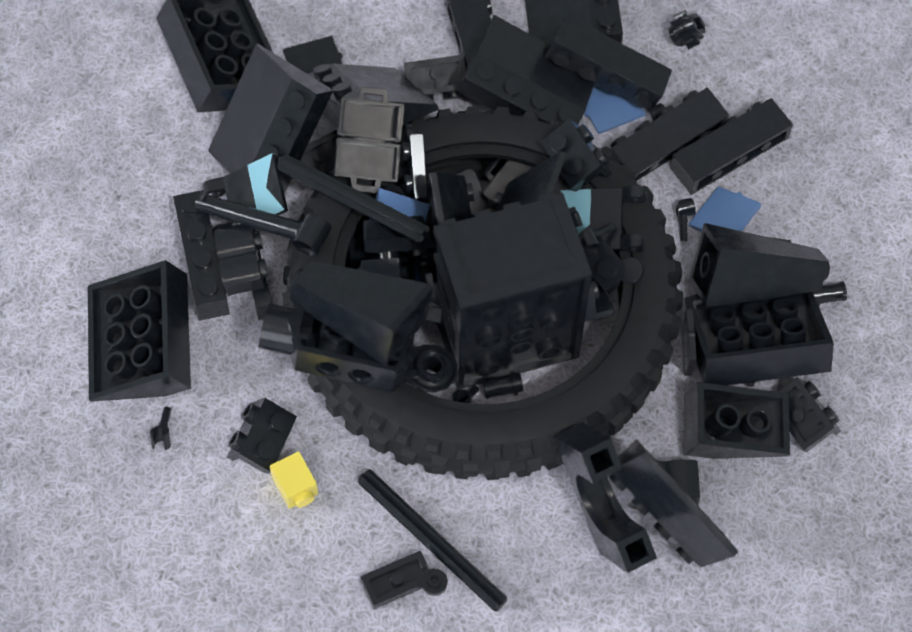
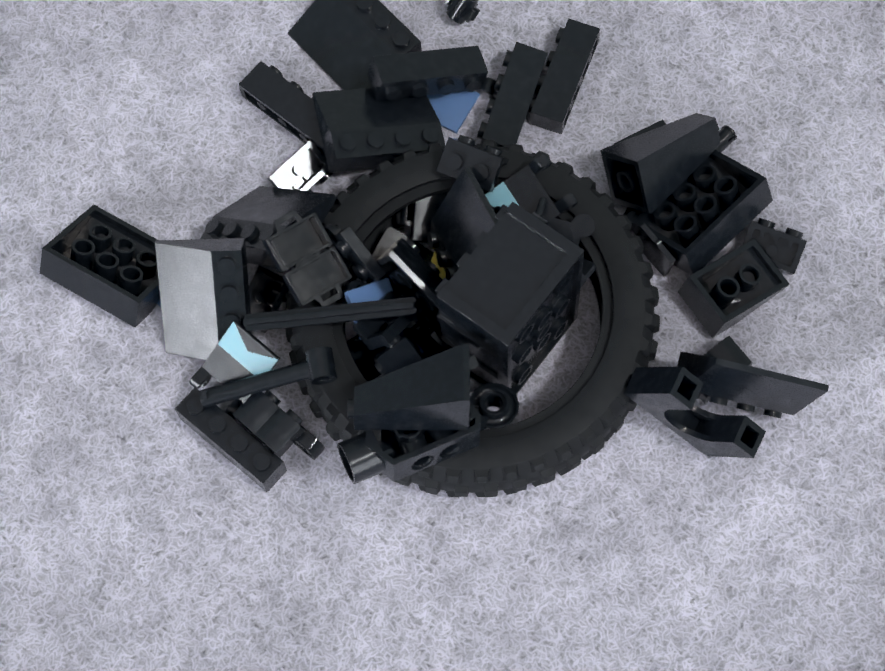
camera: 30 degrees left, 5 degrees up
black slope [88,260,191,402] -> none
black hand [150,407,172,450] -> none
black bracket [227,397,297,474] -> none
light yellow brick [270,451,318,509] -> none
black piece [283,35,343,74] -> none
black axle [358,469,507,612] -> none
black hinge [360,550,448,610] -> none
black hand [452,386,479,403] -> none
black pin [482,371,524,399] -> none
black hand [676,198,696,242] -> none
medium blue piece [689,186,761,232] -> none

